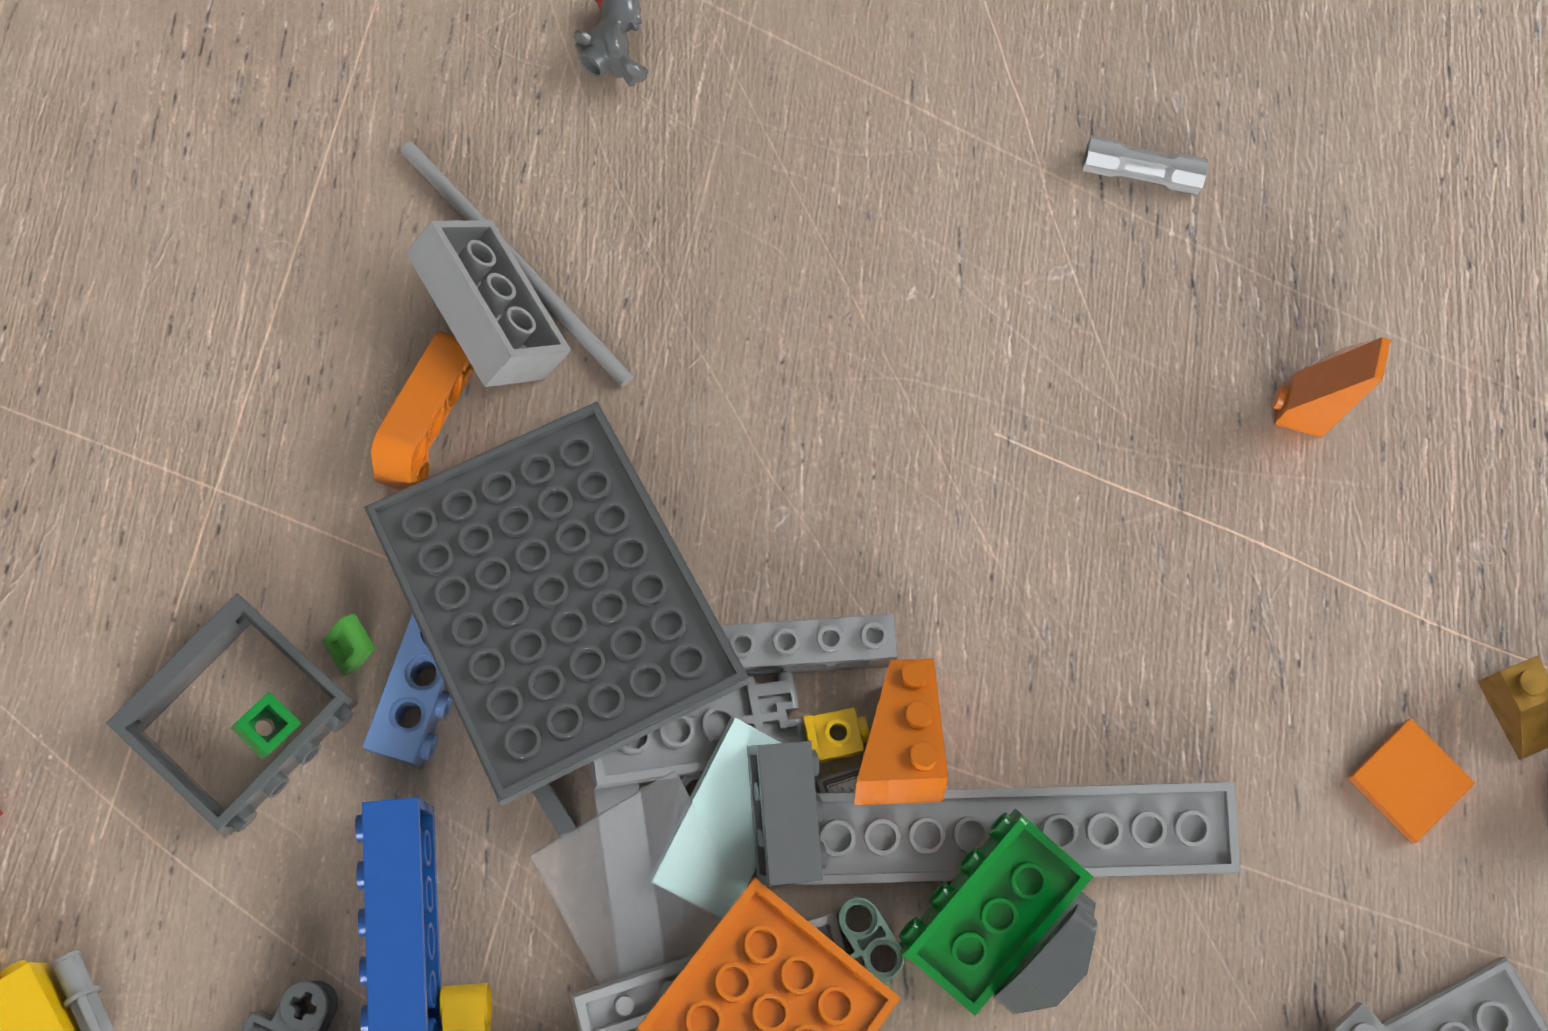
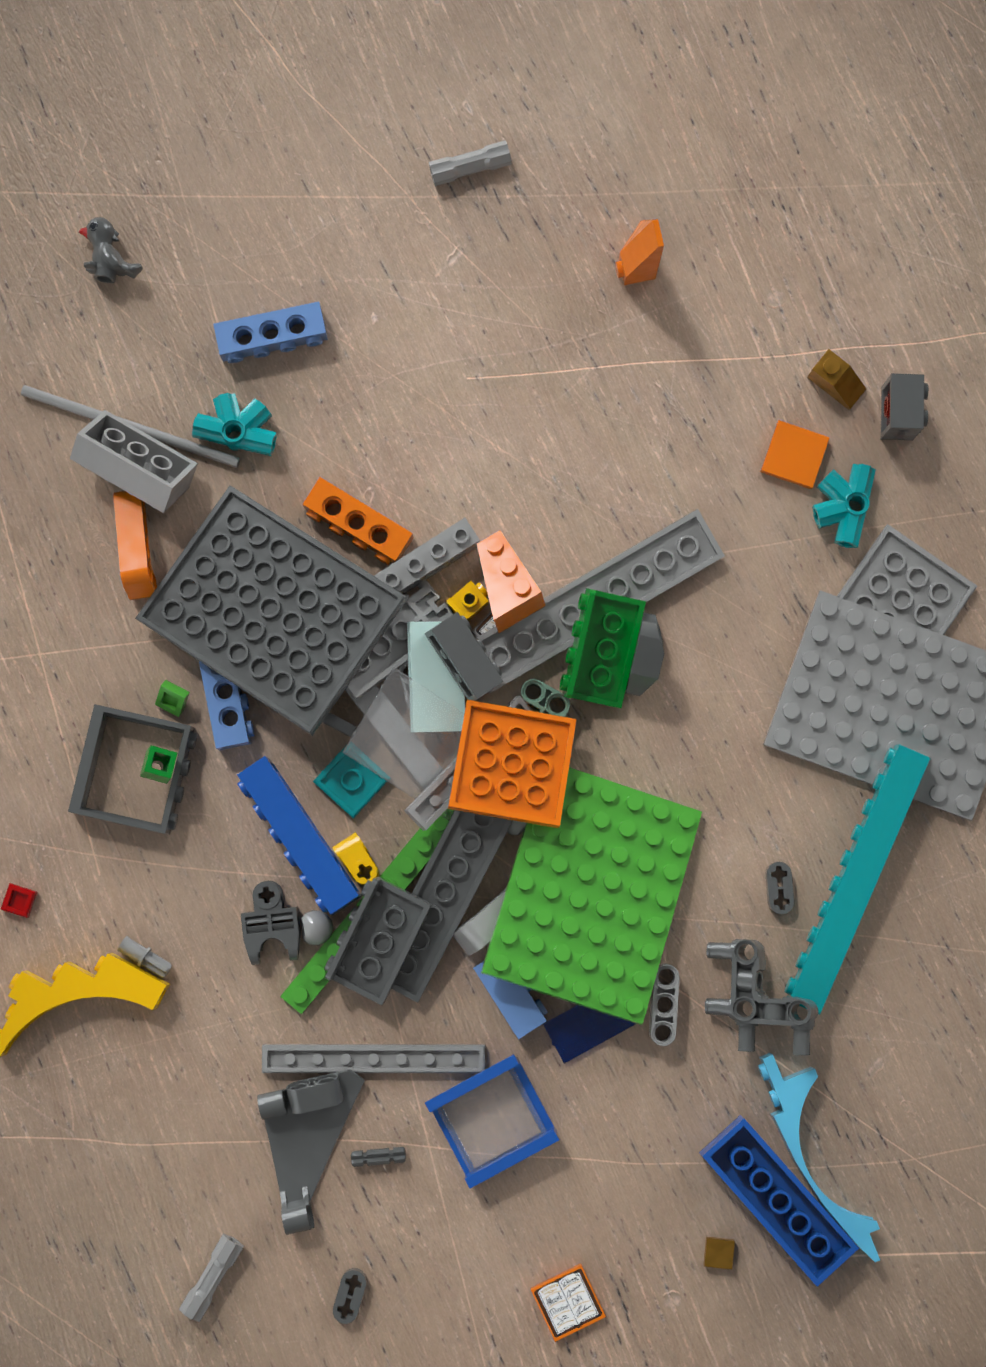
camera: 25 degrees left, 10 degrees up
none -> teal piece [192,393,277,456]
none -> medium blue brick [213,302,328,363]
none -> orange brick [303,477,414,565]
none -> teal tile [313,741,391,819]
none -> teal piece [812,464,876,548]

